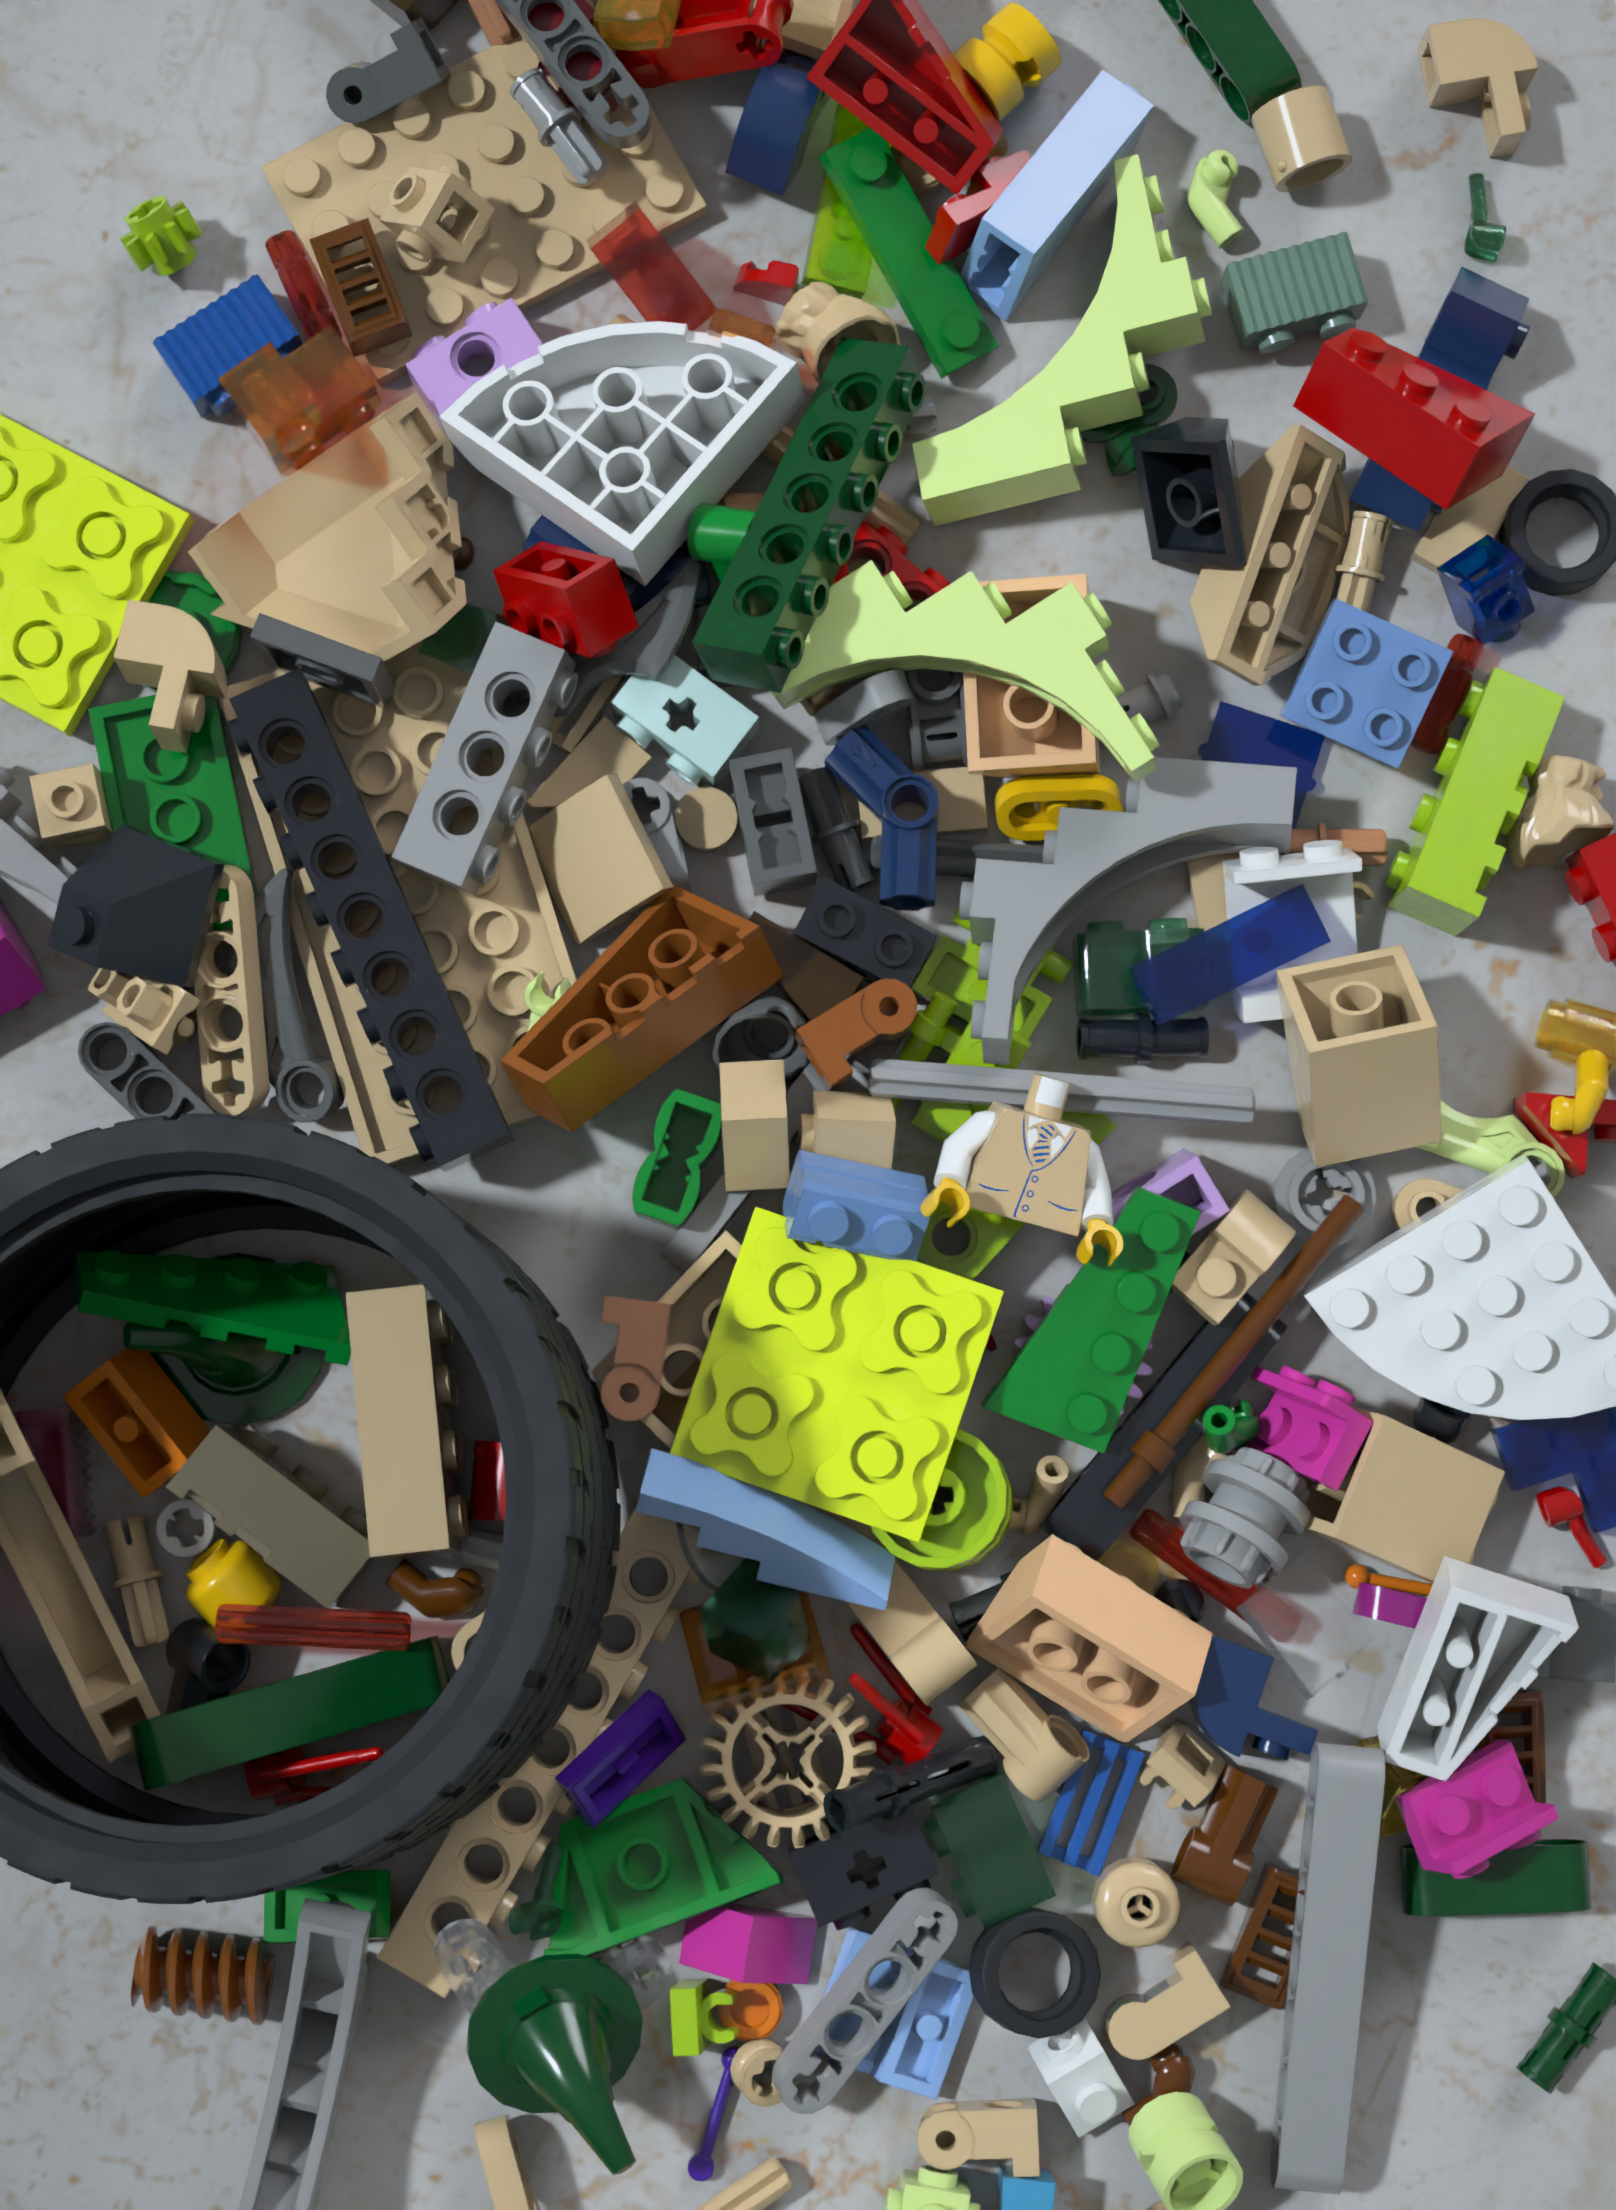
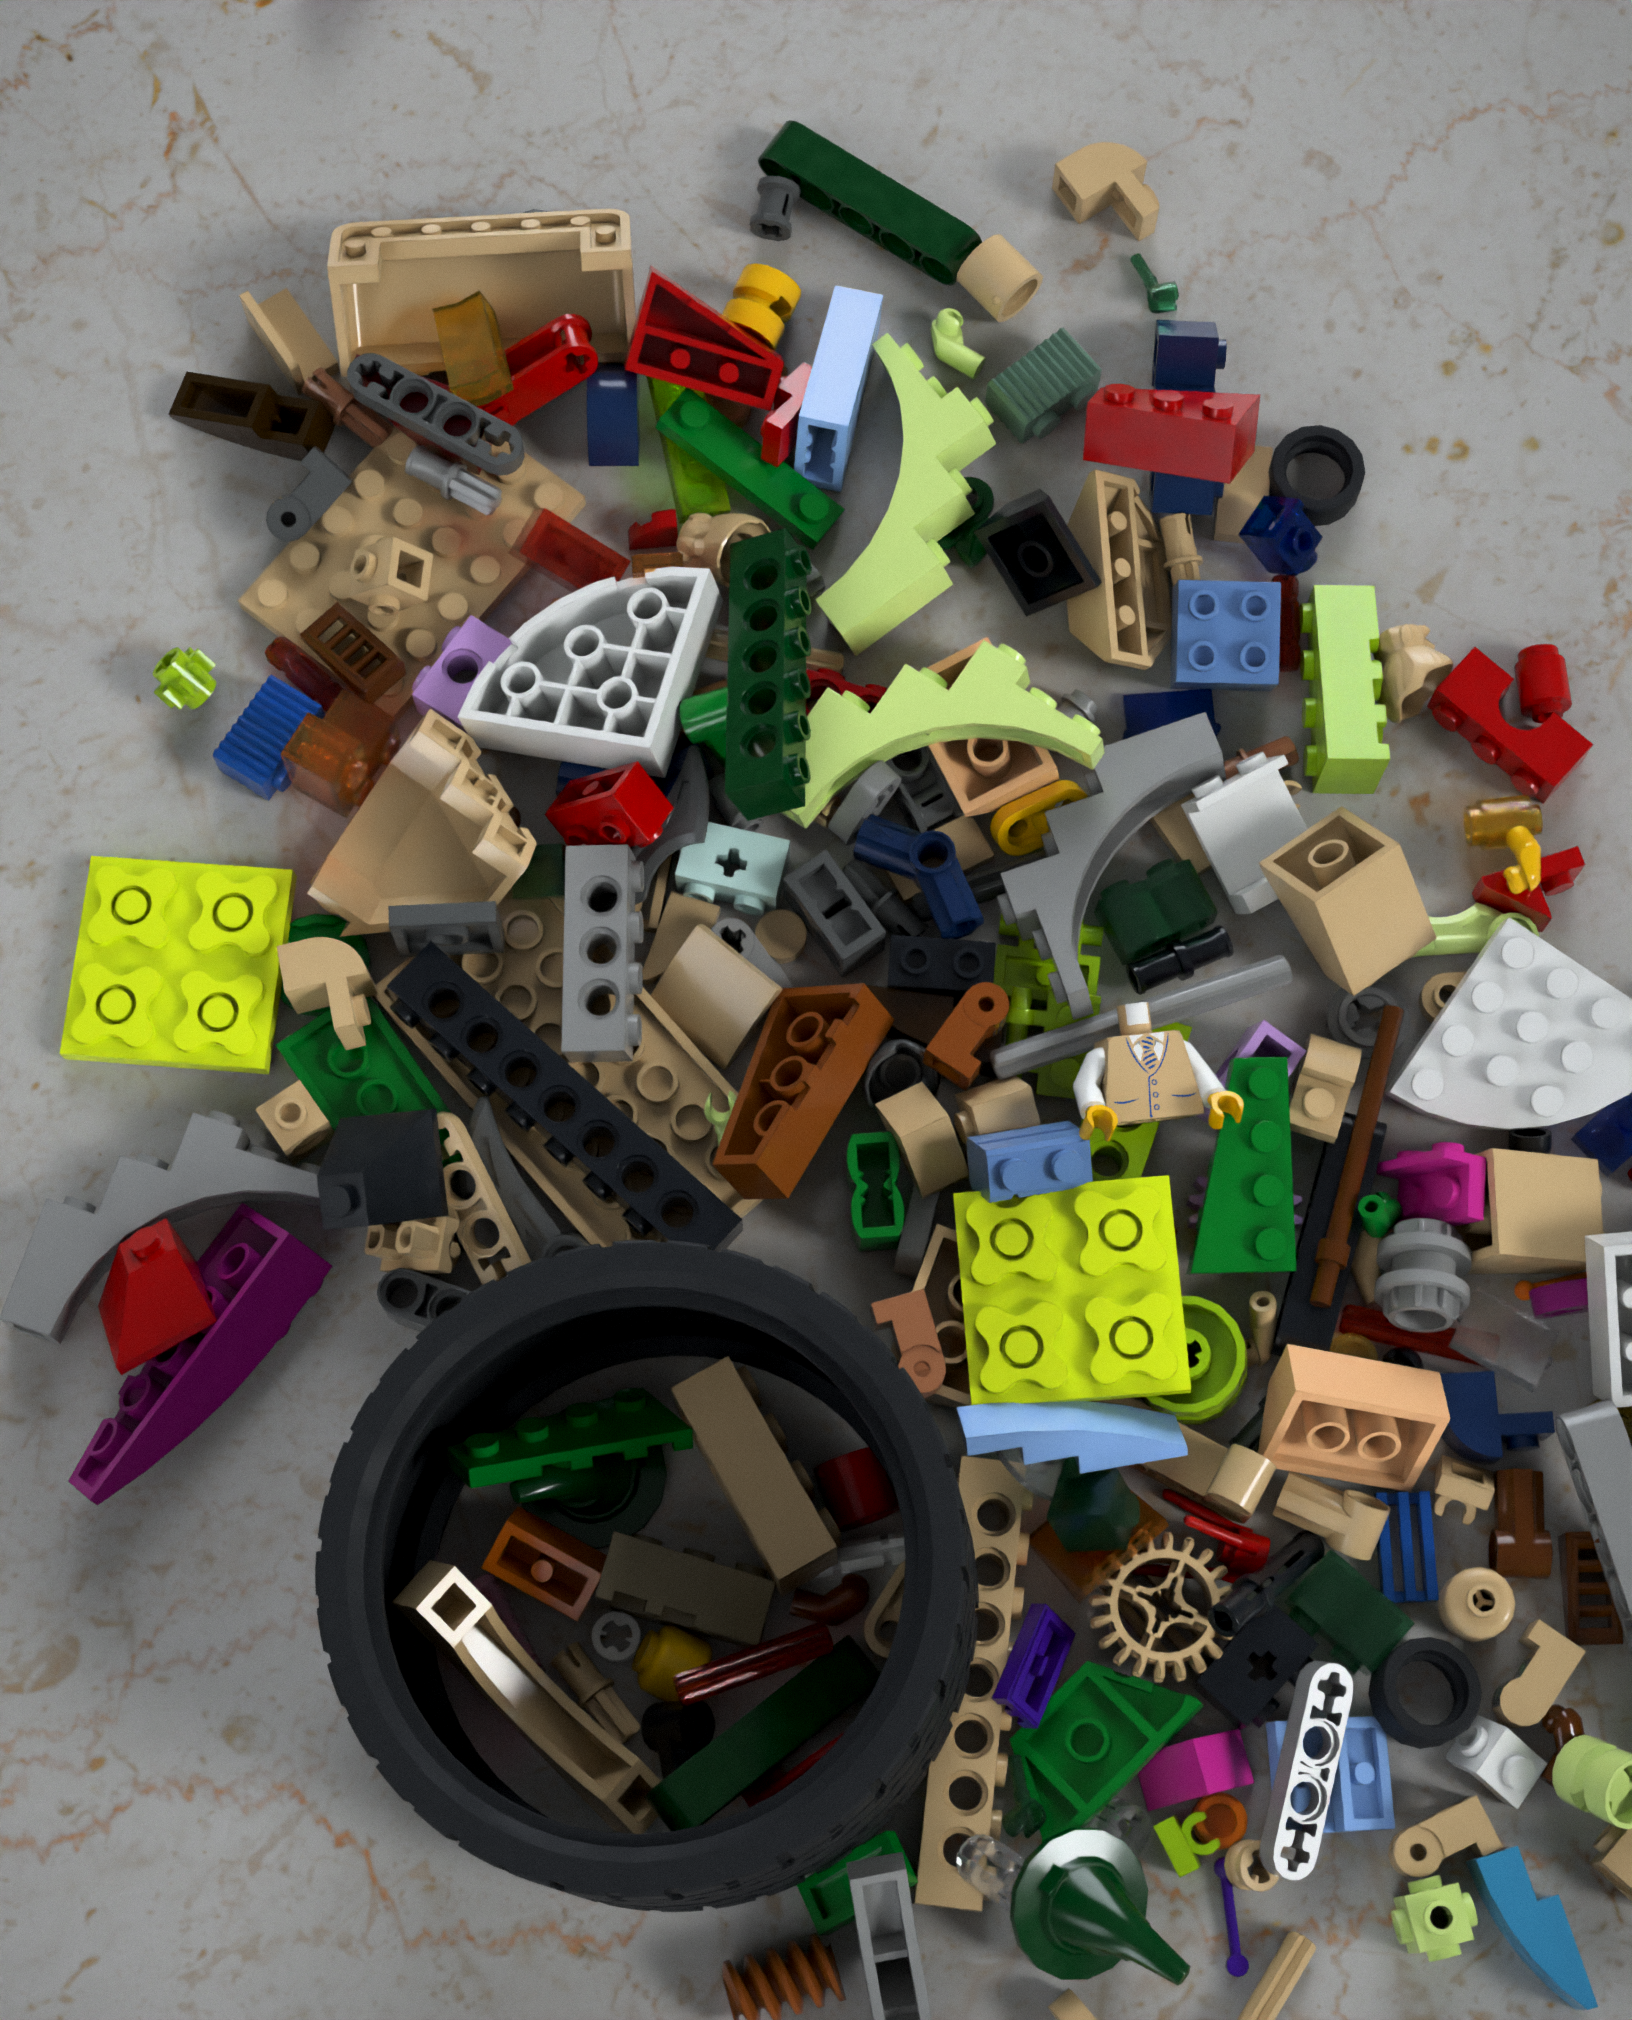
camera: 20 degrees left, 10 degrees down
clear blue tile [1129,884,1331,1026] -> none

